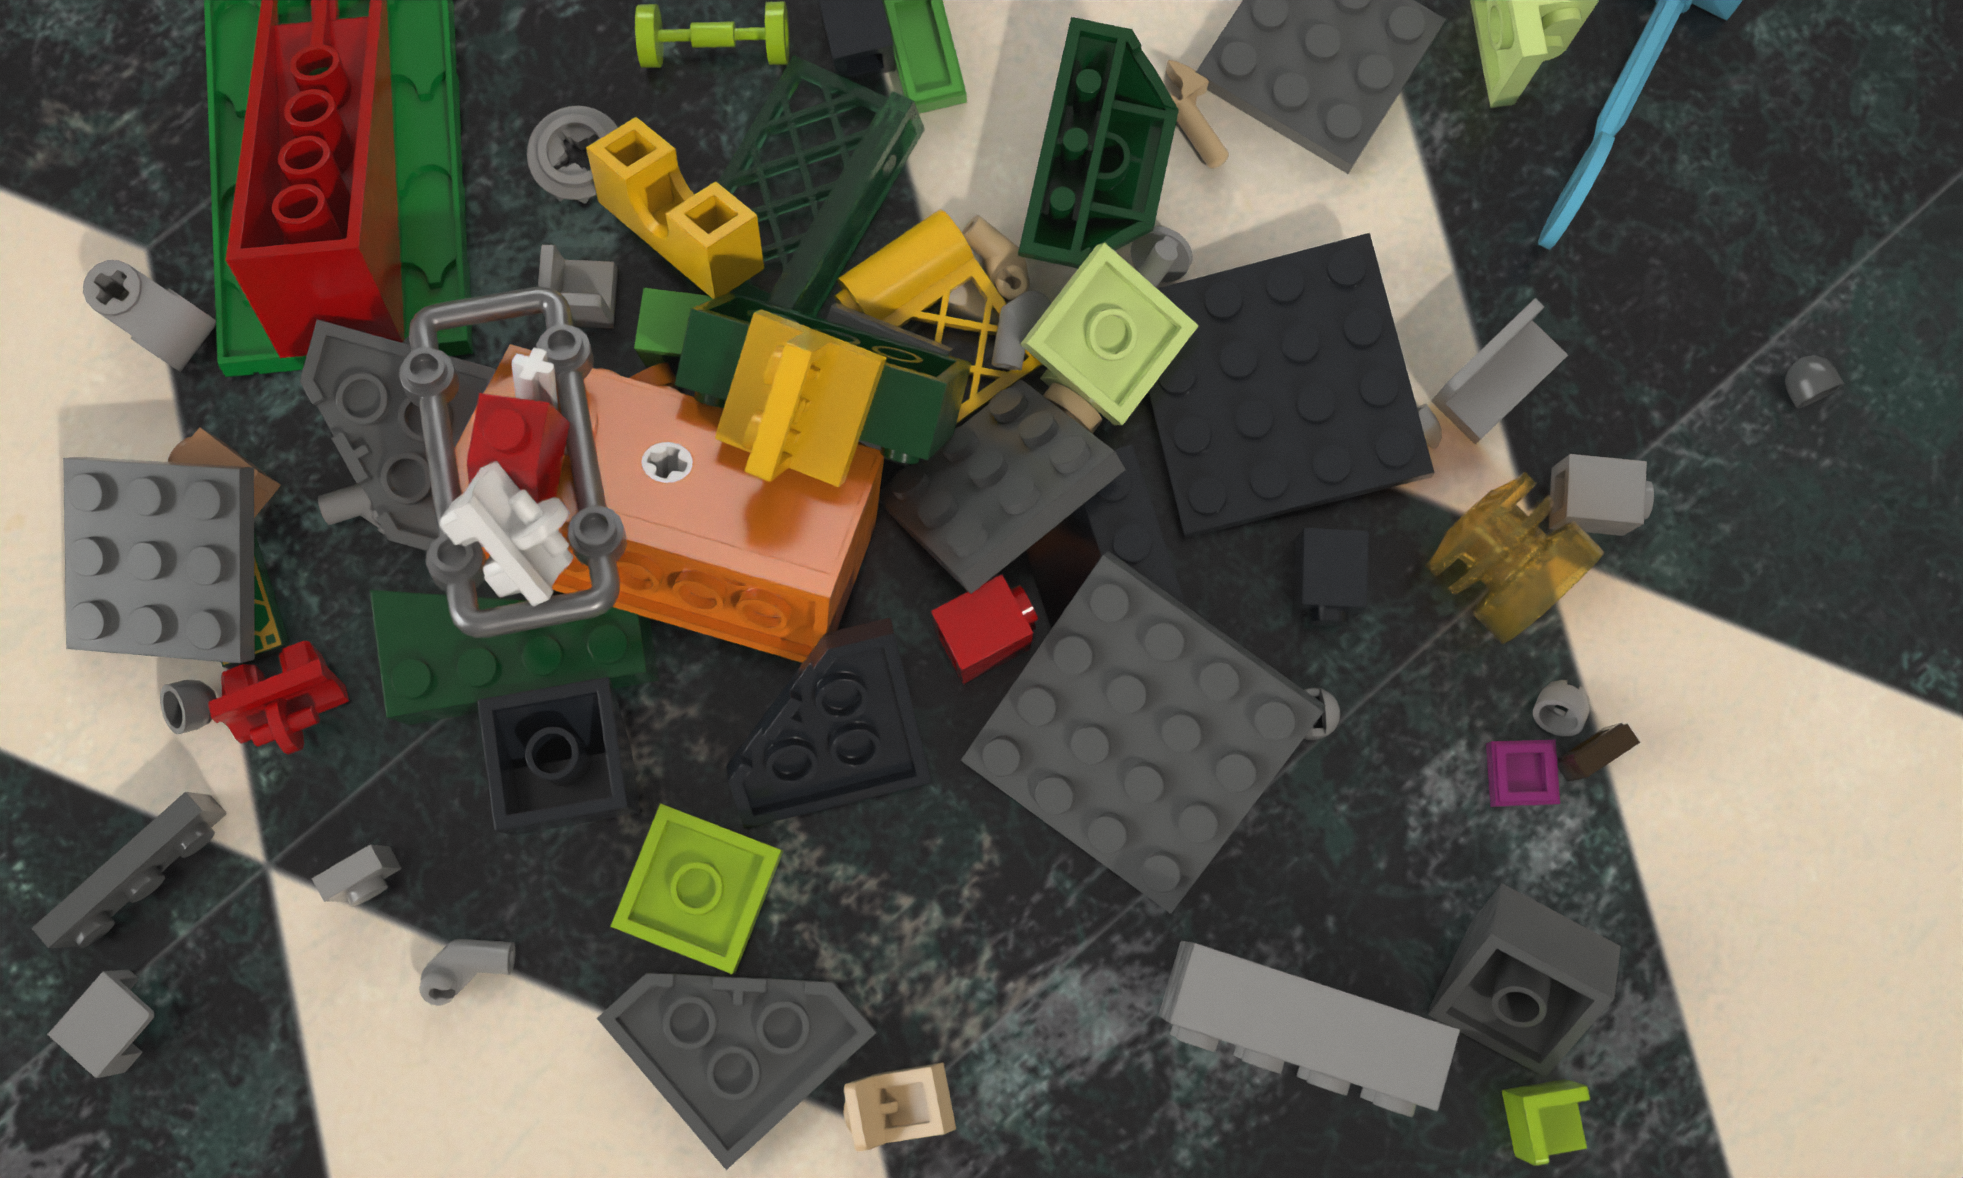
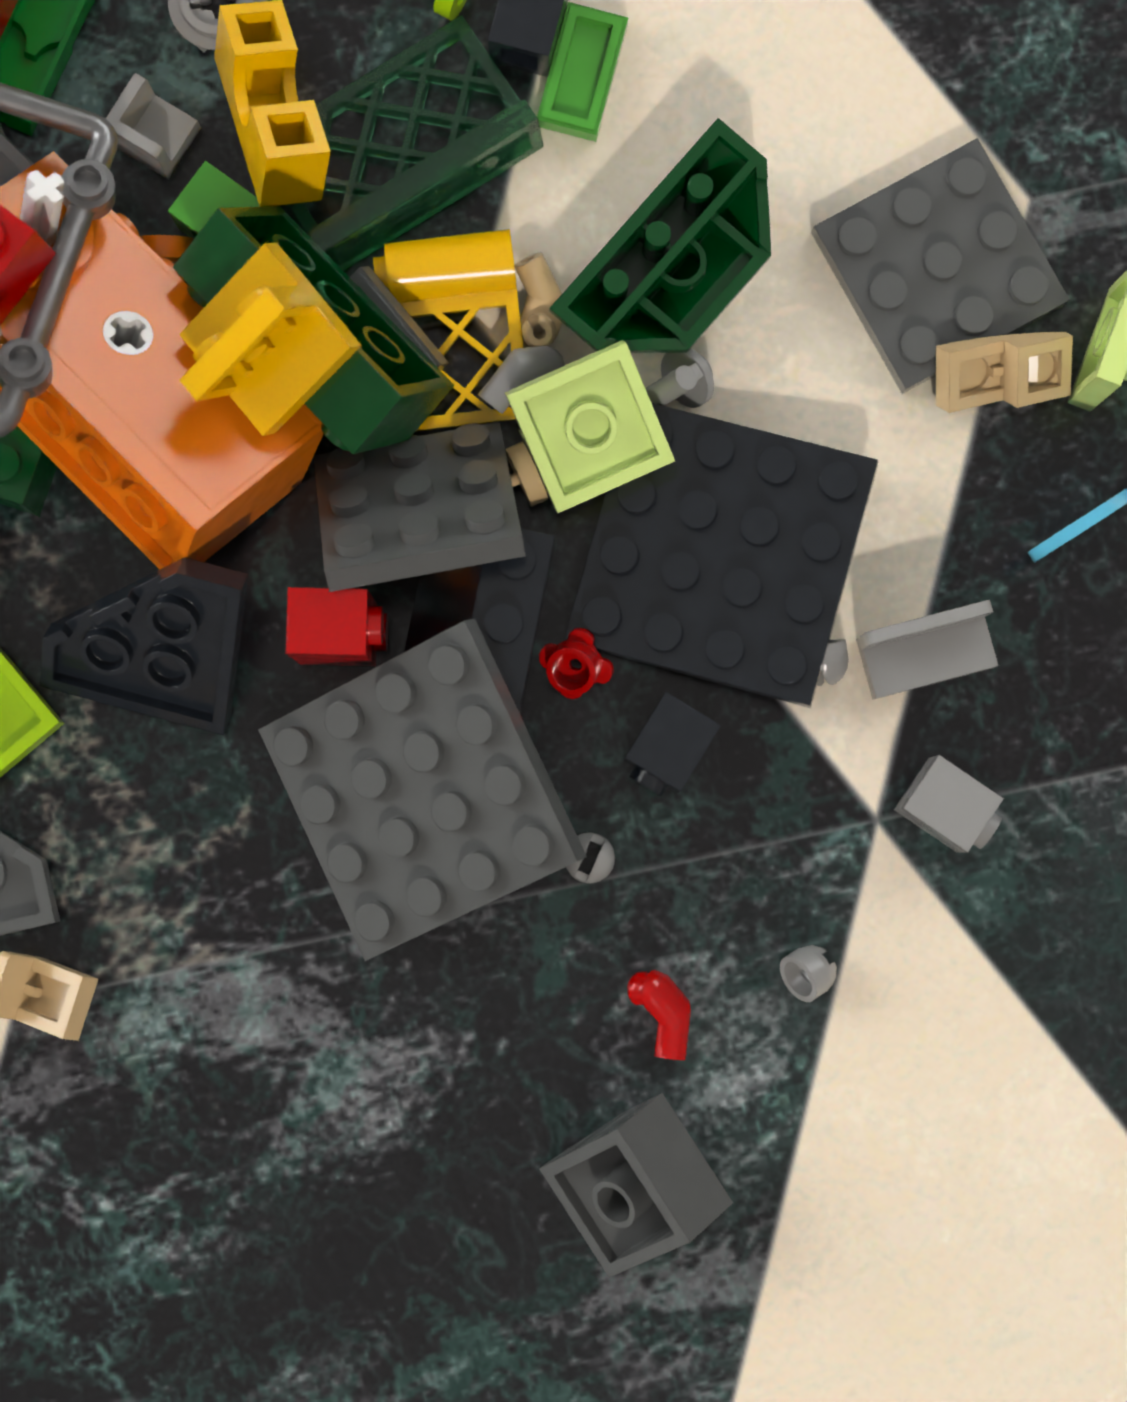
camera: 25 degrees right, 5 degrees up
light grey brick [1158,941,1460,1117] -> none
tan bar [1165,60,1229,168] -> none
clear yellow wheel [1425,471,1604,644] -> none
magenta tile [1486,739,1560,807] -> none
lime panel [1502,1079,1590,1166] -> none
dark brown tile [1557,723,1640,782] -> none
none -> red plate [539,628,614,699]
none -> red arm [627,970,691,1060]
none -> tan slope [936,332,1073,413]

